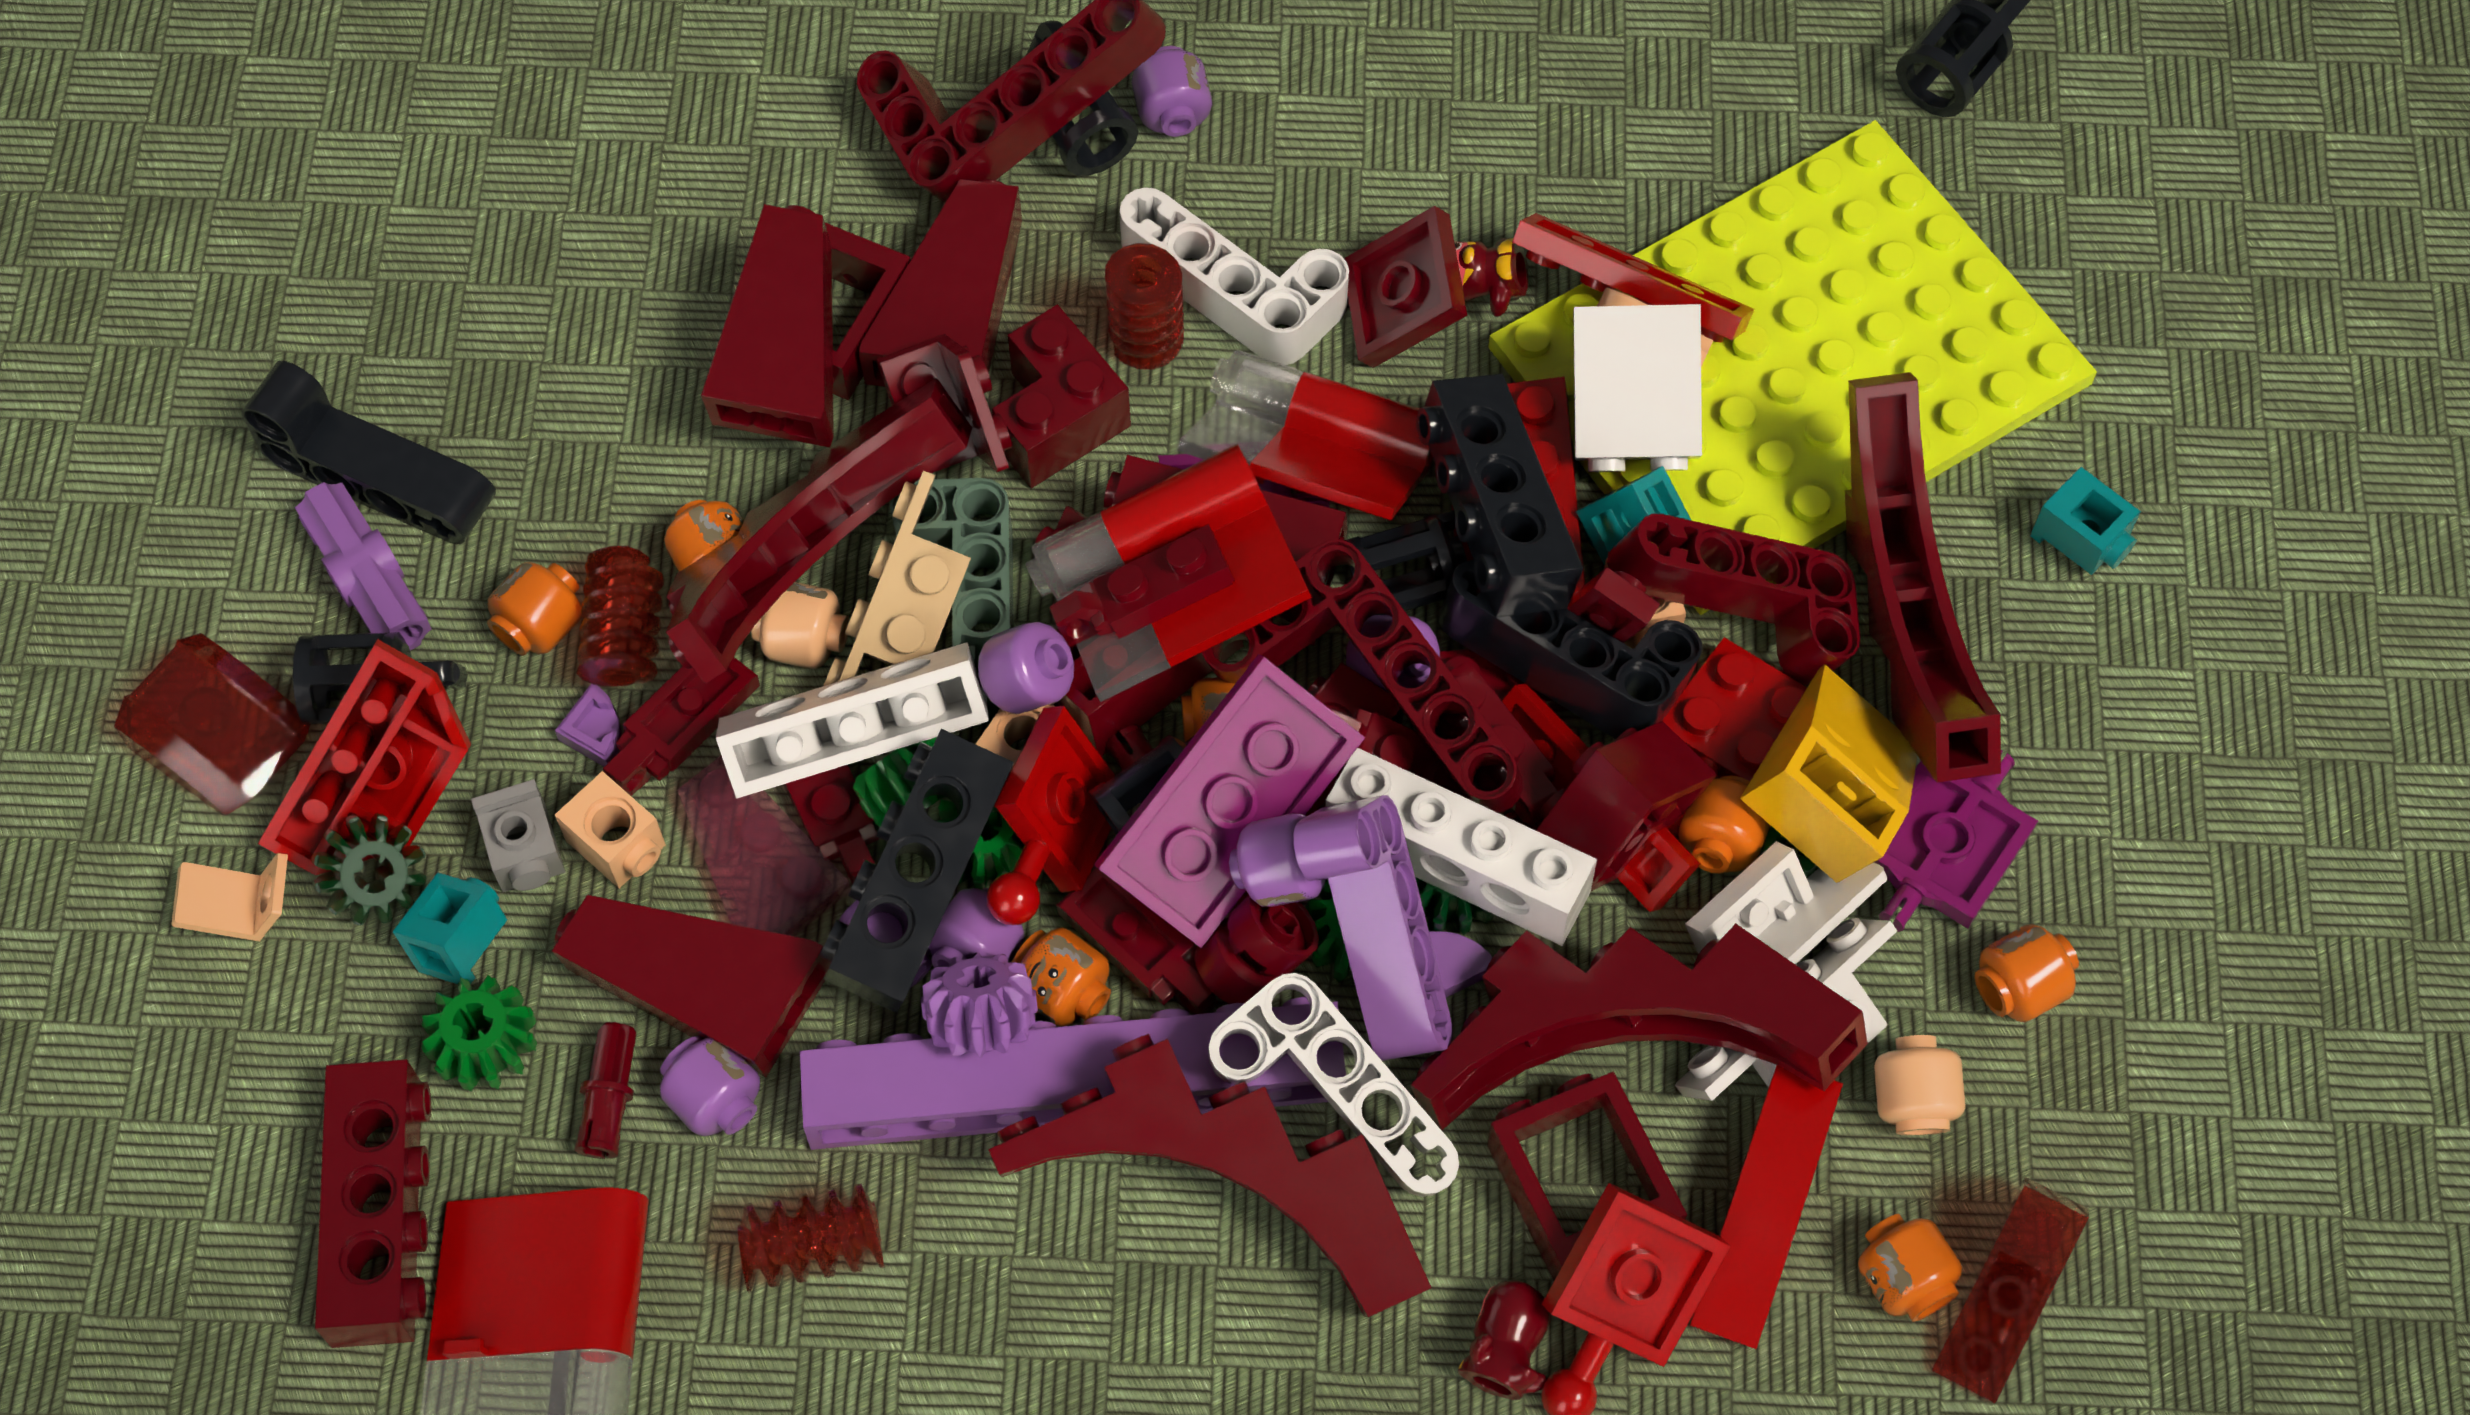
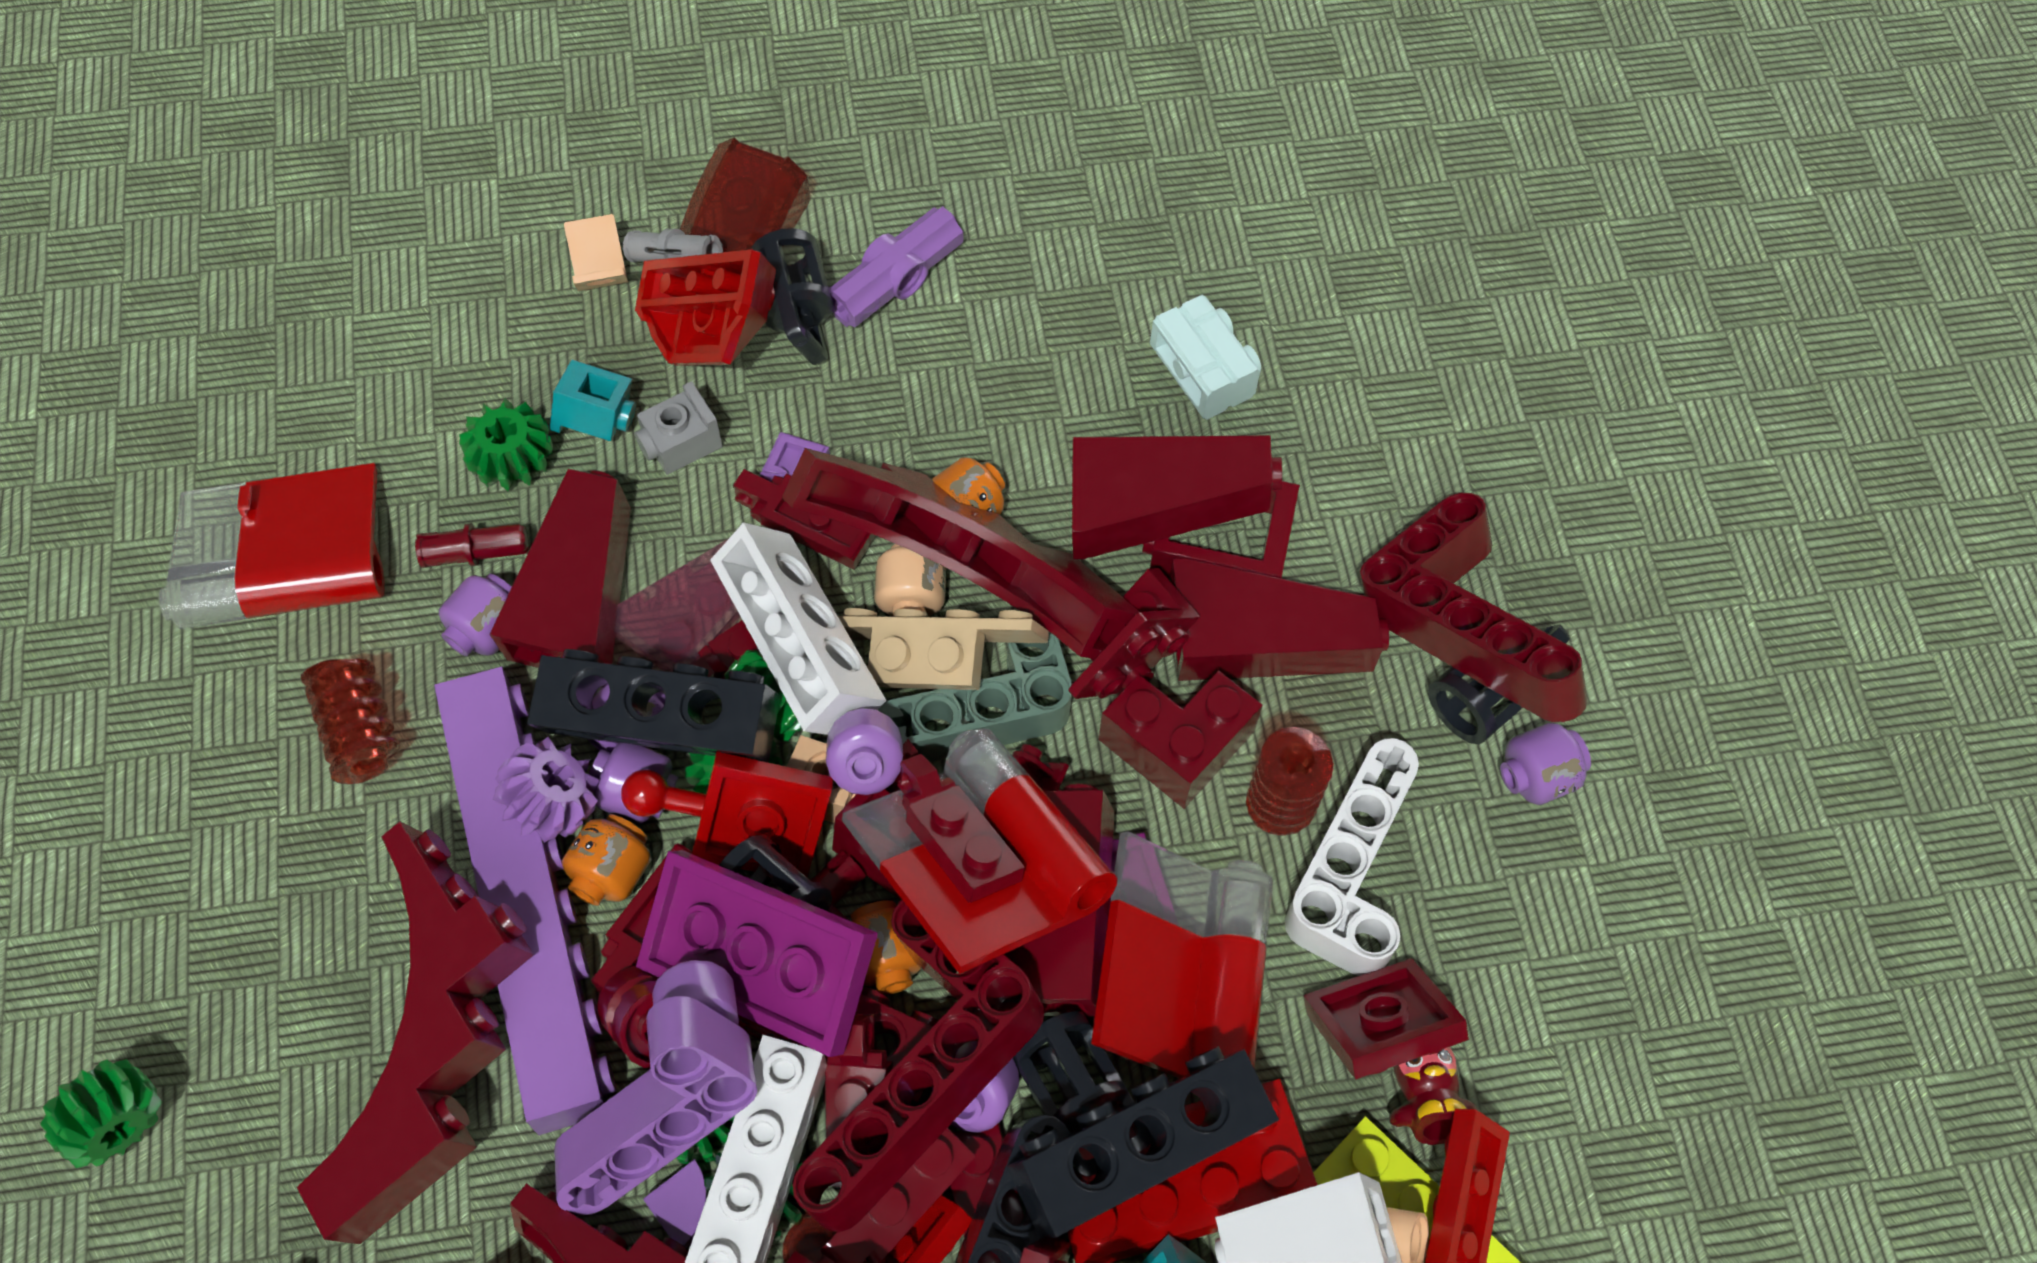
camera: 75 degrees right, 0 degrees up
black beam [241,361,496,544] -> none
dark green gear [311,813,426,925] -> none
dark red brick [315,1059,432,1348] -> none
orange head [487,562,582,656] -> none
light nougat brick [555,771,666,889] -> none
clear red piece [575,546,665,687] -> none
white beam [1208,973,1459,1197] -> none
none -> light grey pin [623,228,723,263]
none -> light aqua brick [1150,294,1261,420]

